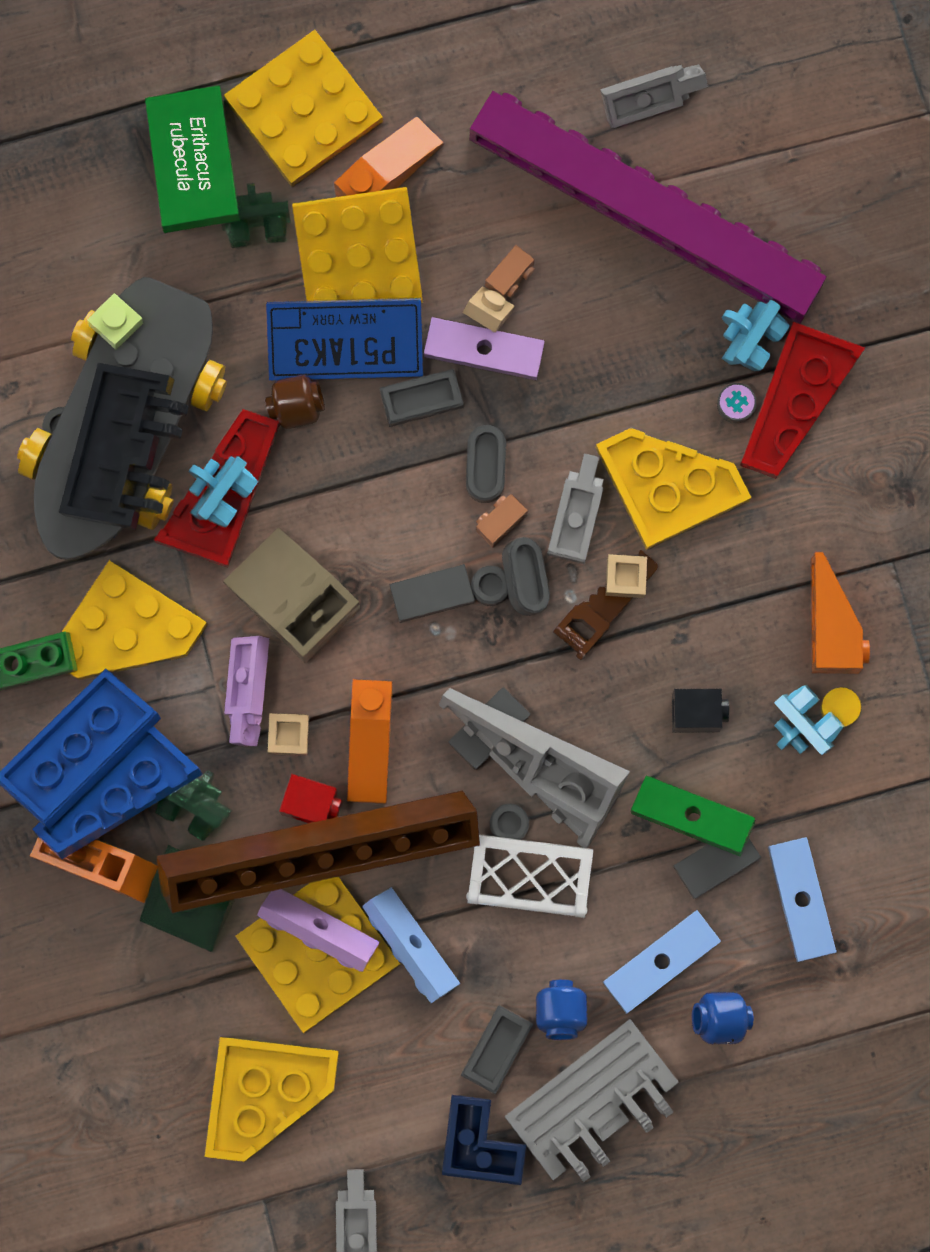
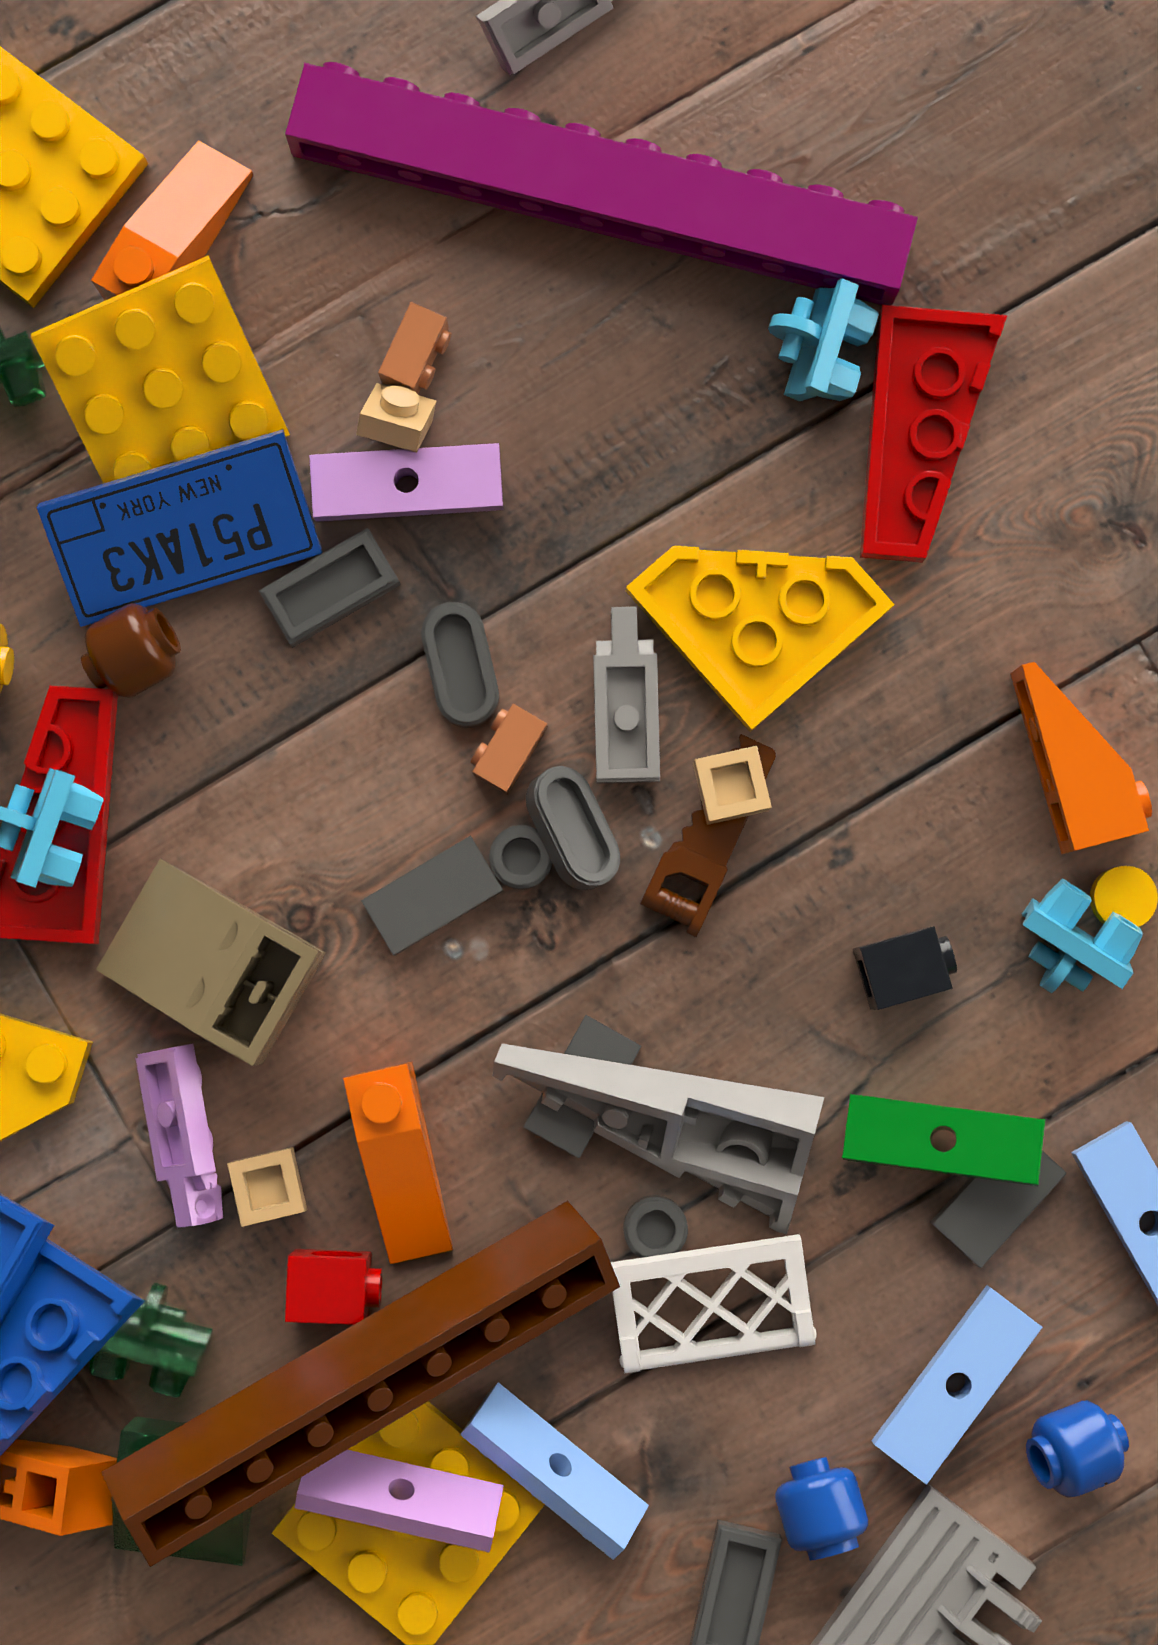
camera: 15 degrees left, 5 degrees up
tile [717,383,756,423] -> none

